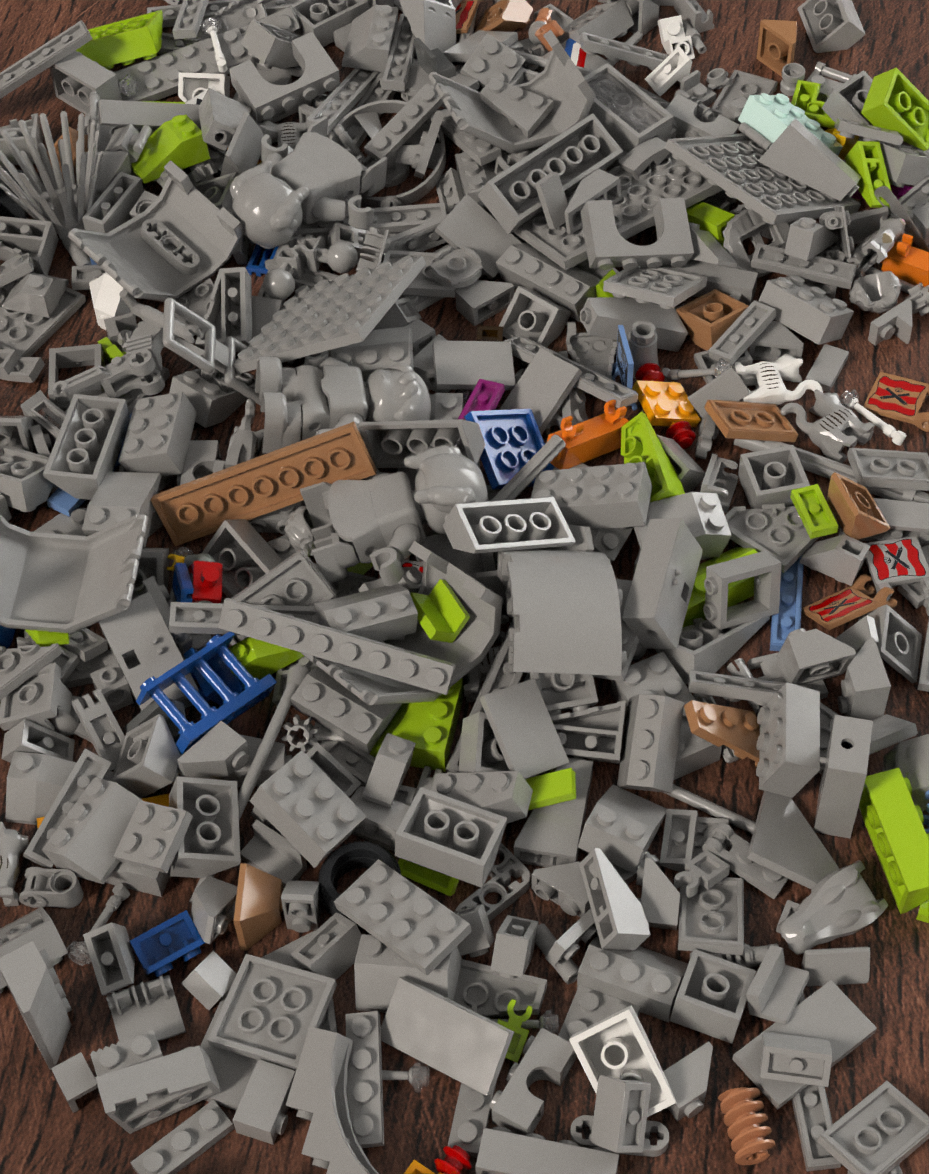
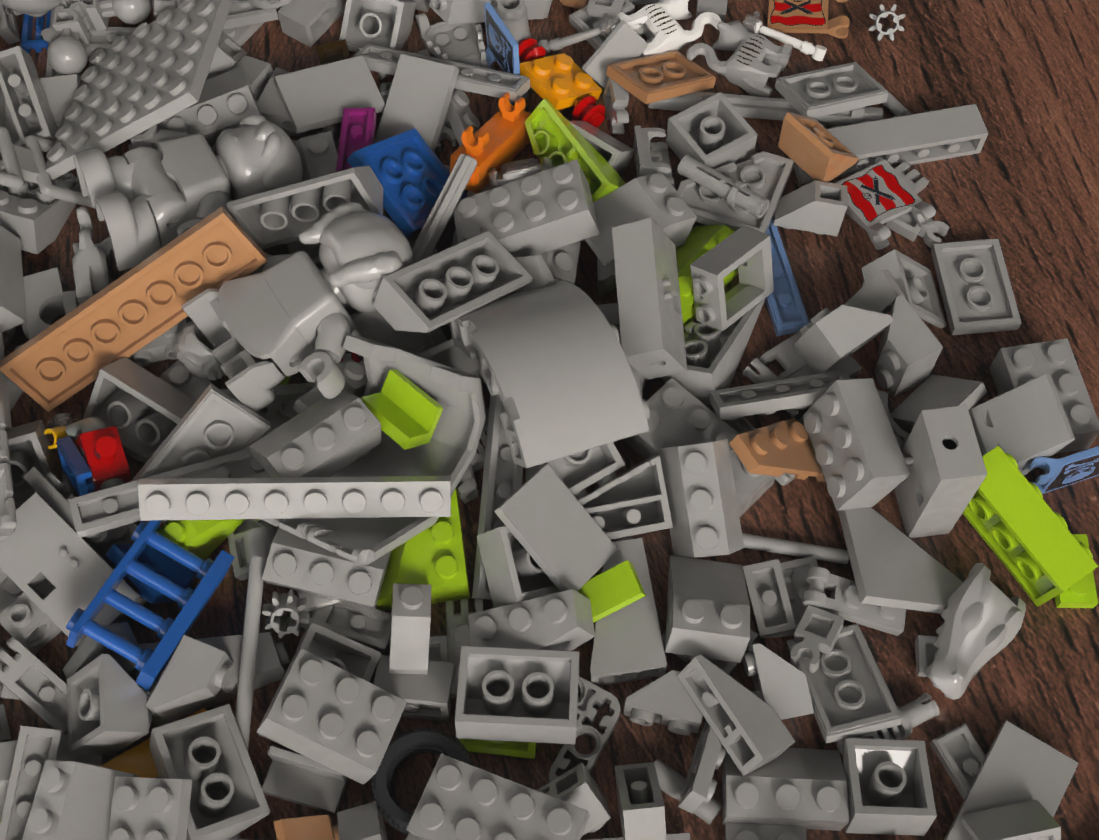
camera: 20 degrees left, 10 degrees up
light grey panel [746,945,810,1024] -> none
lime plate [790,484,838,539] -> none
medium nougat flag [801,574,897,630] -> none
light grey slope [801,947,870,986] -> none
none -> light grey tile [488,158,553,186]
none -> light grey pin [677,154,770,219]

